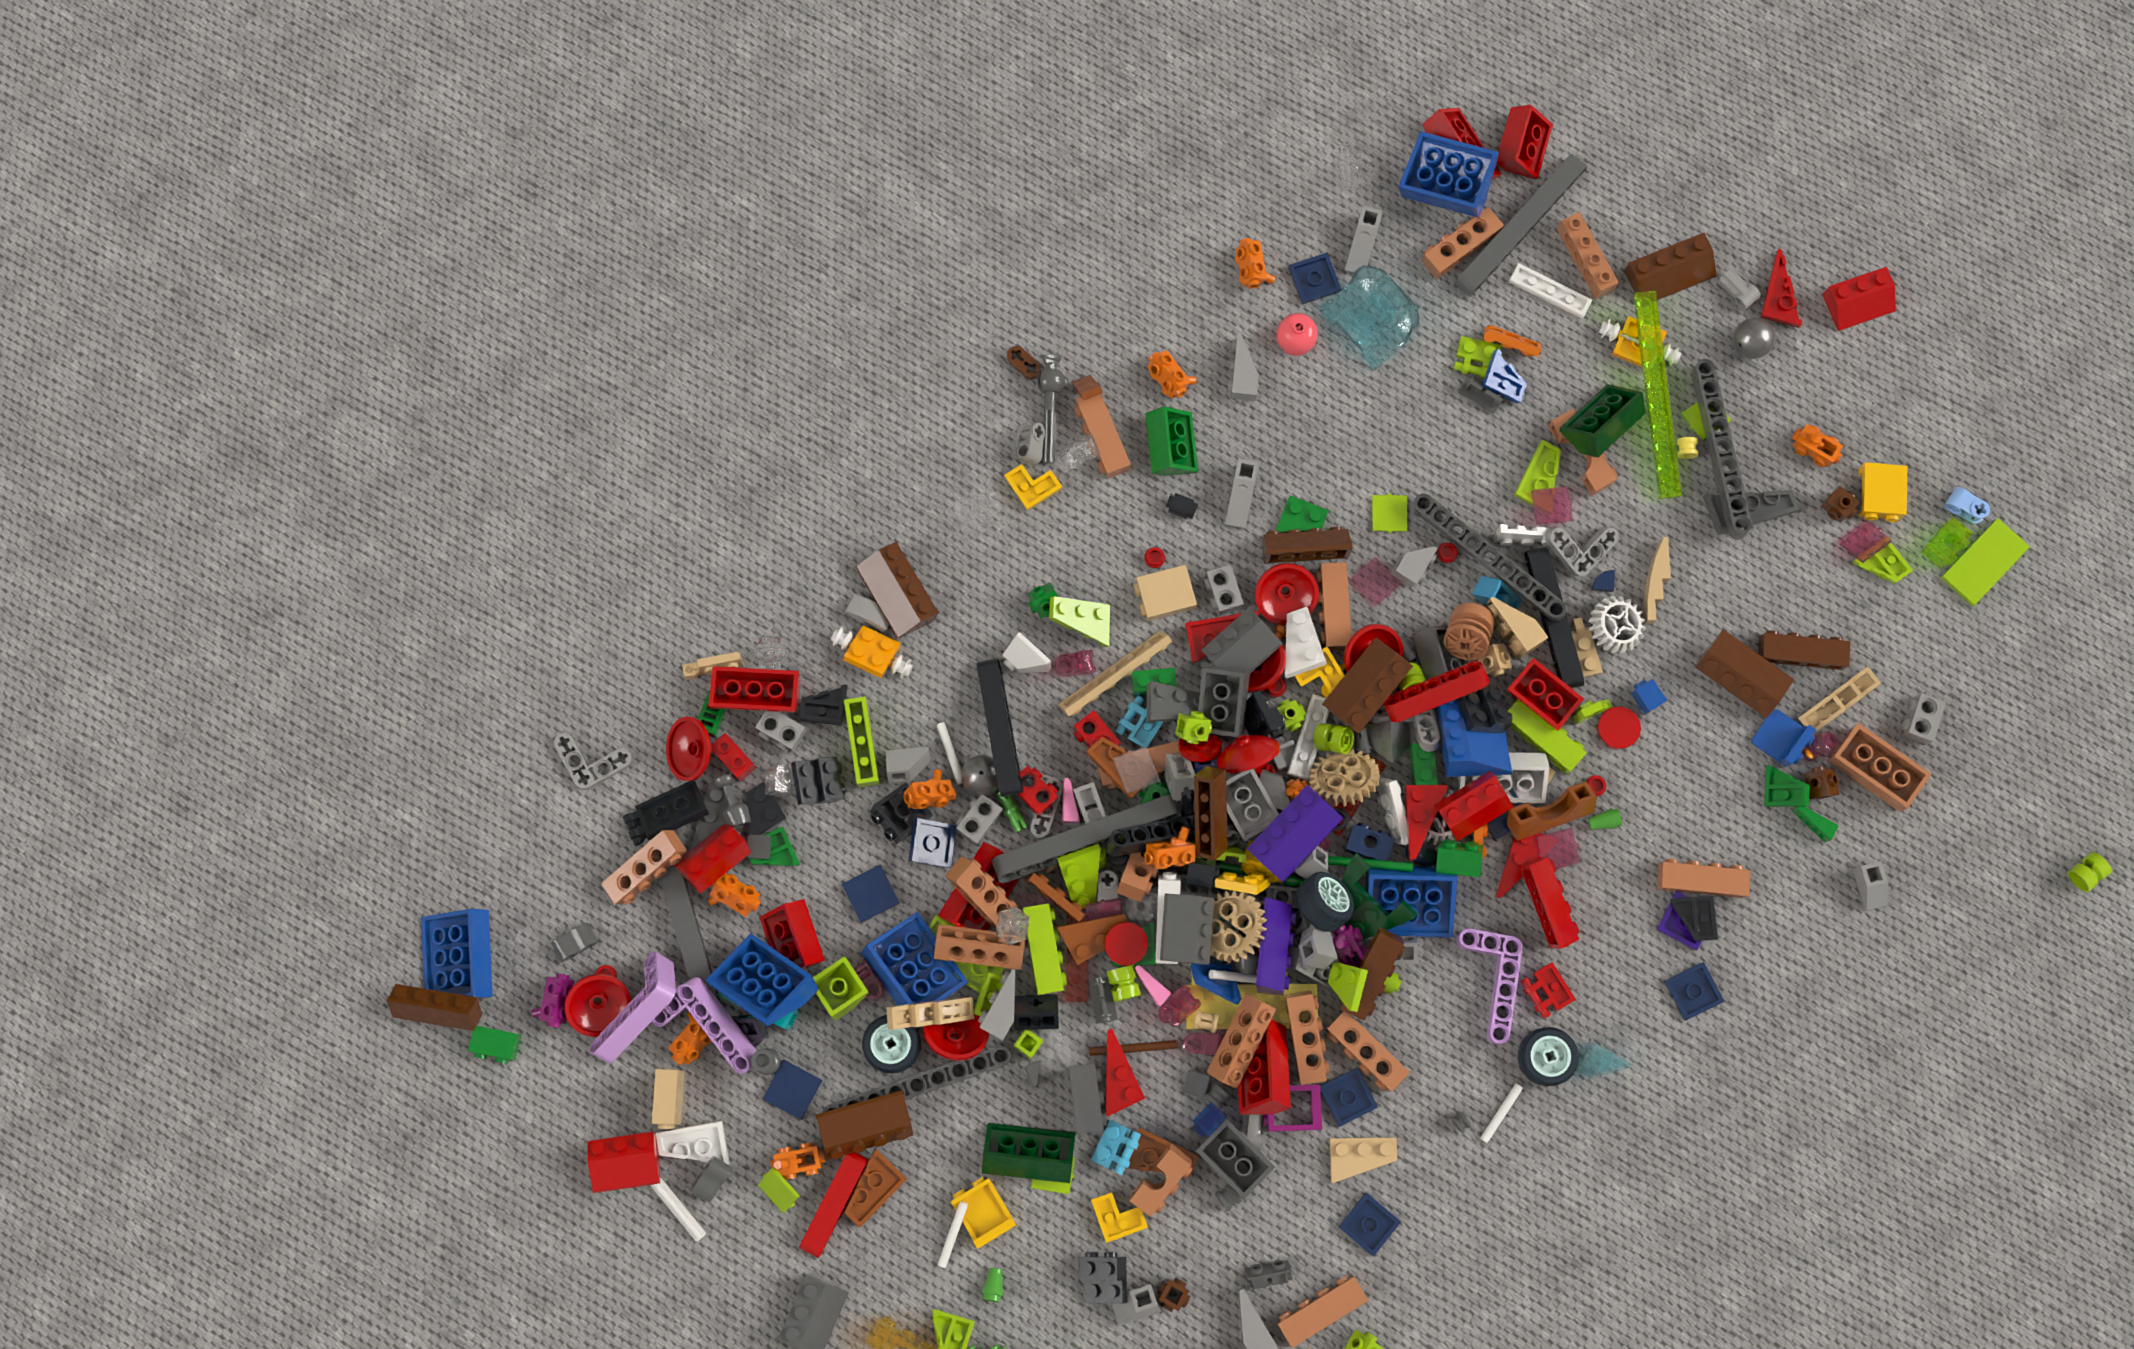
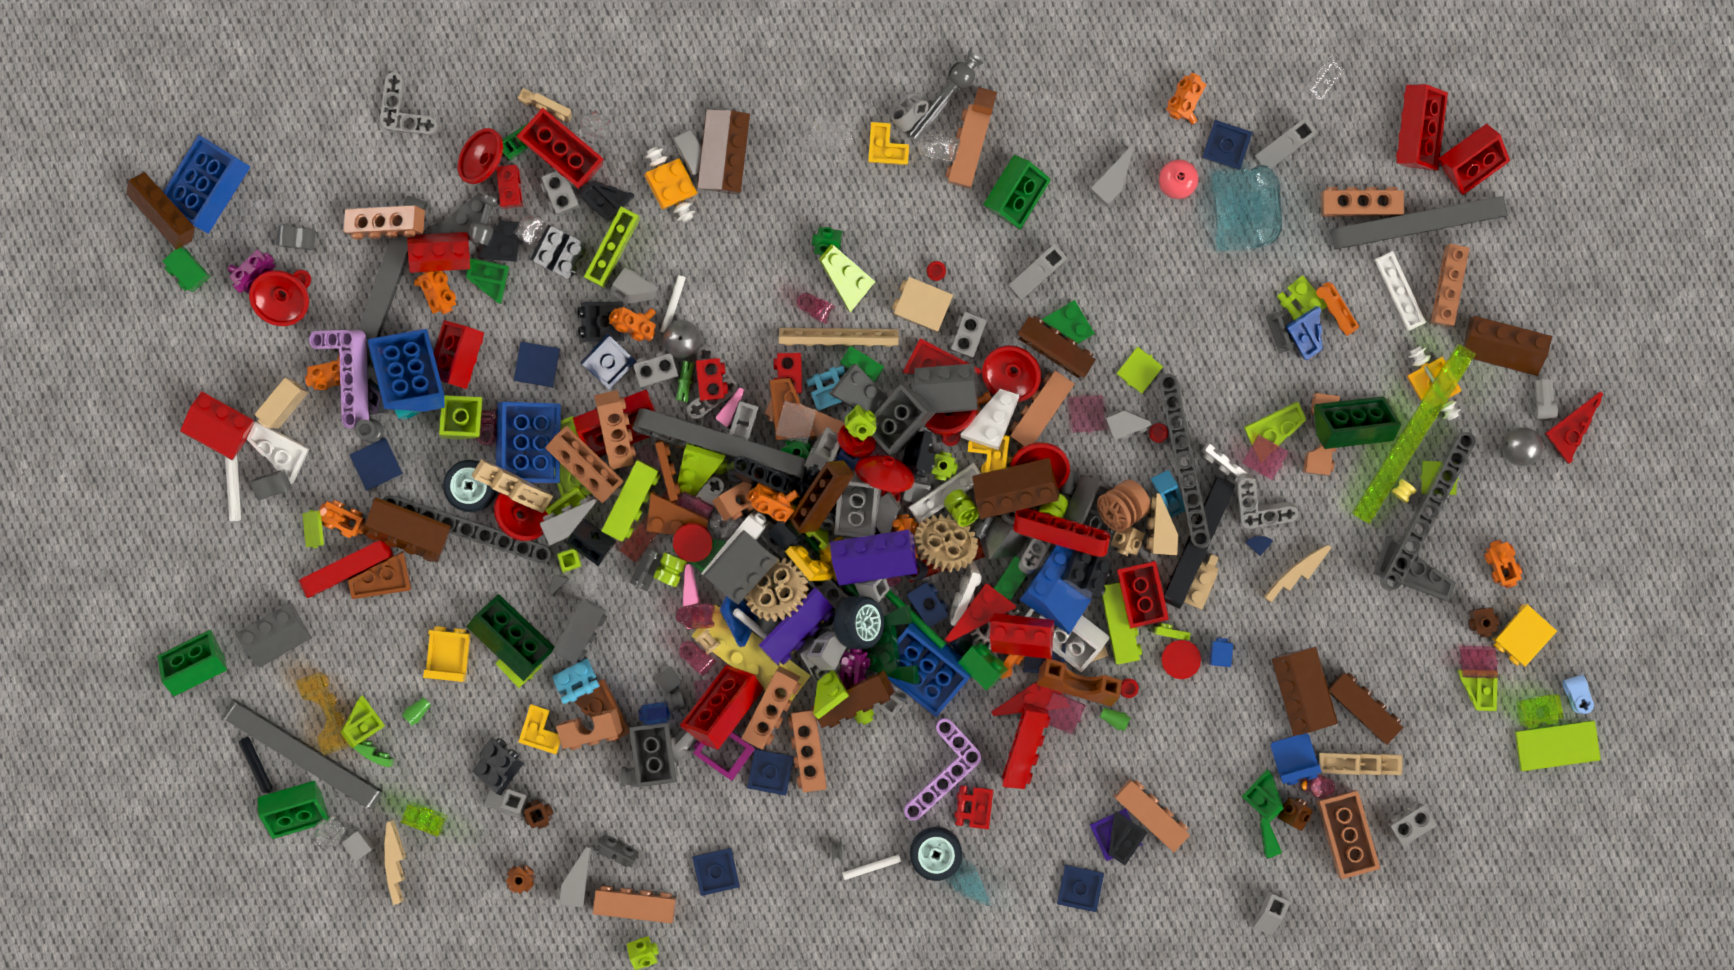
camera: 40 degrees right, 10 degrees up
lavender beam [590,951,676,1064] -> none
black tile [623,780,709,846] -> none
dark grey slope [748,835,771,859] -> none
white bar [937,1201,968,1268] -> none
black beam [977,658,1024,797] -> none
clear brick [996,907,1029,945] -> none
white slope [1002,632,1051,673] -> none
reddish brown beam [1007,346,1041,380] -> none
reddish brown bar [1089,1040,1177,1056] -> none
red wing [1105,1027,1145,1117] -> none
orange brick [1147,350,1197,399] -> none
black brick [1166,493,1198,520] -> none
nougat brick [1206,993,1276,1089] -> none
tan wing [1329,1138,1397,1184] -> none
blue slope [1398,131,1499,218] -> none
white gear [1588,596,1646,653] -> none
red slope [1822,266,1896,331] -> none

